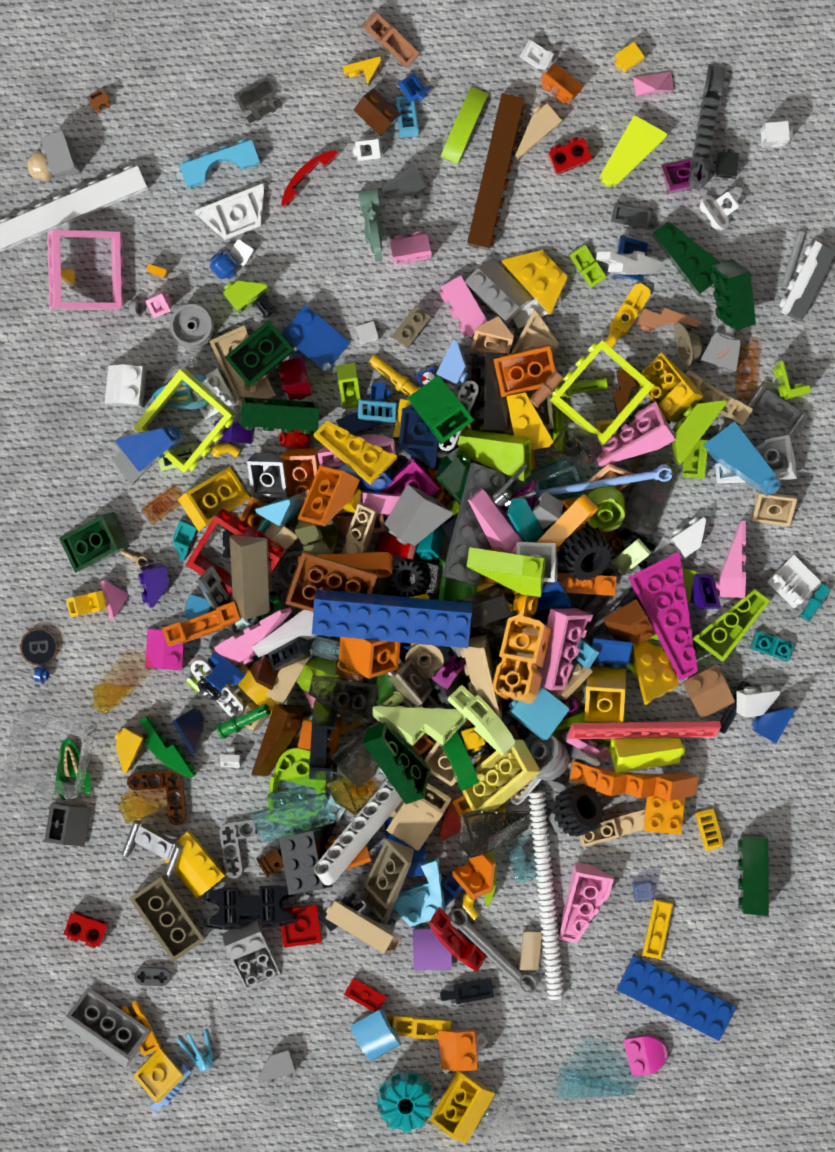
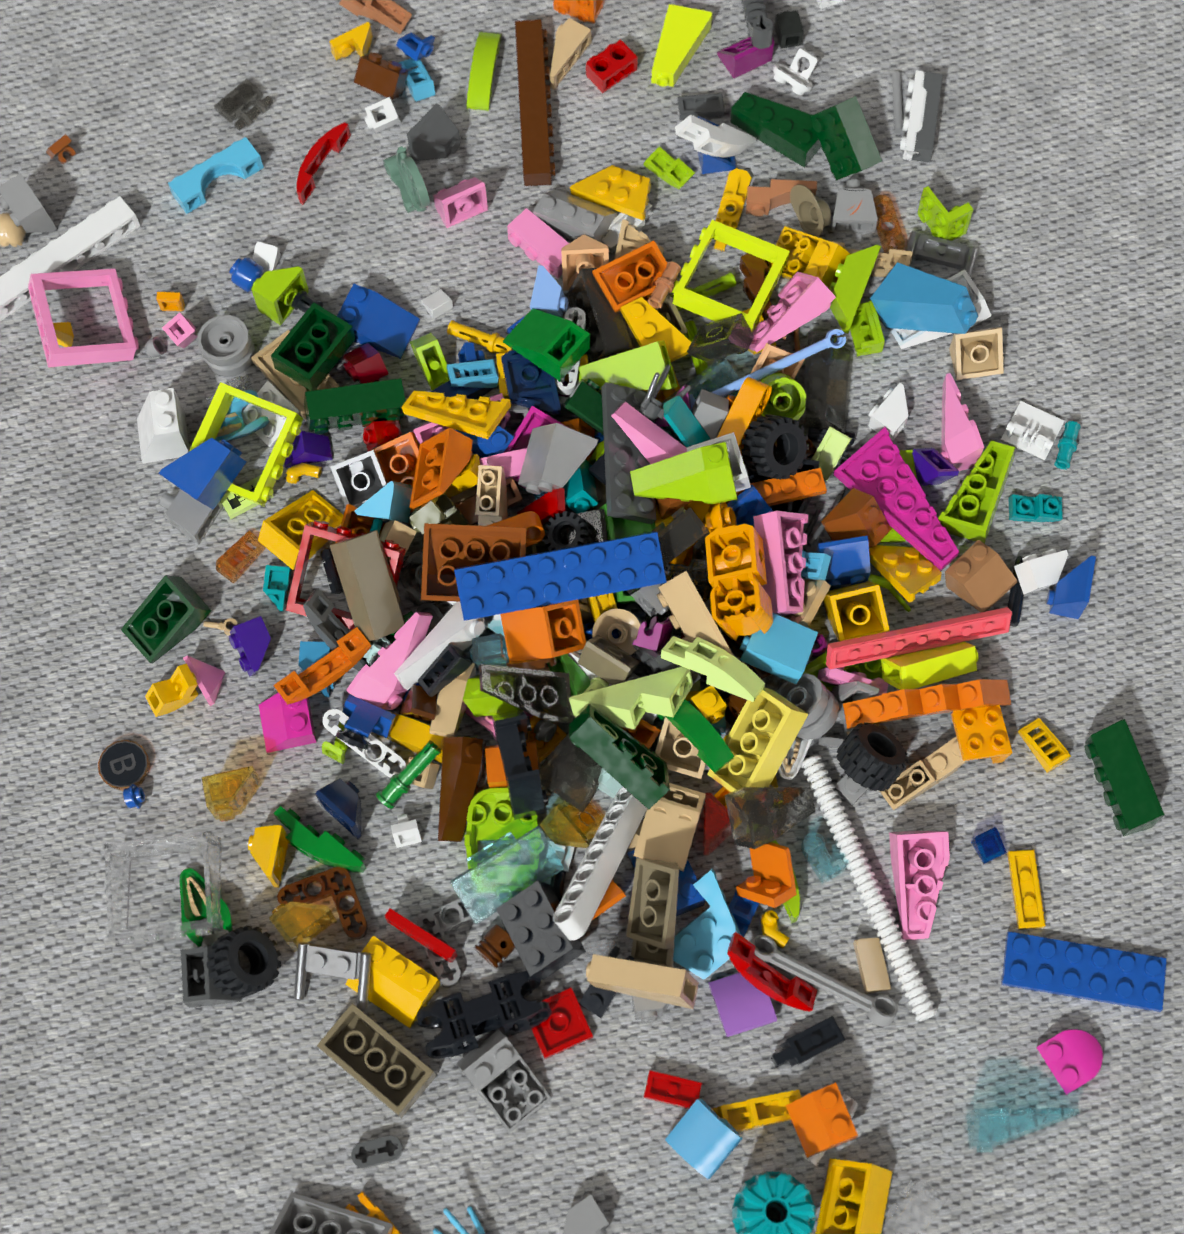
camera: 15 degrees left, 20 degrees down
red brick [63,911,109,948] -> none
white wing [194,184,264,241] -> none
dark tan brick [392,305,431,349] -> none
none -> black tyre [207,925,281,998]
none -> red tile [385,908,457,963]

